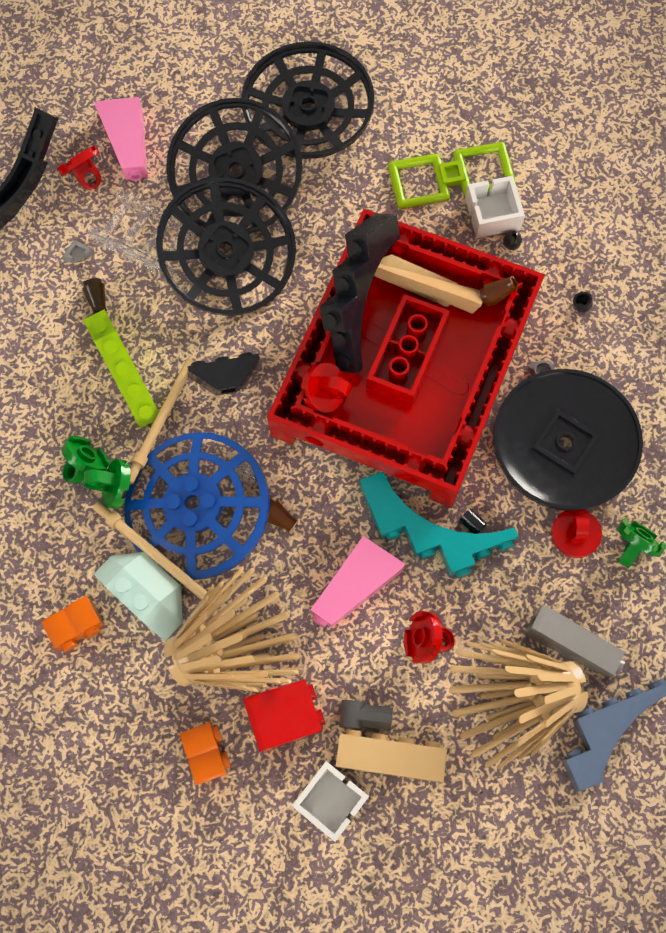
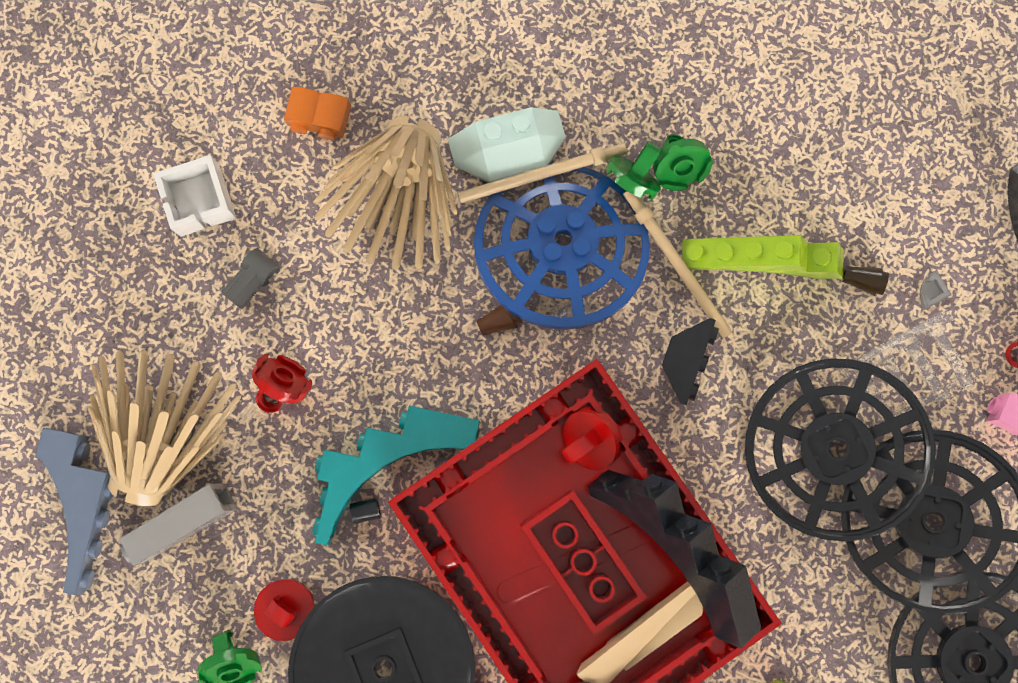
camera: 115 degrees right, 10 degrees up
orange brick [41,596,105,652] -> none
slope [243,679,326,753] -> none
bright pink slope [310,536,405,628] -> none
tan brick [335,729,447,783] -> none

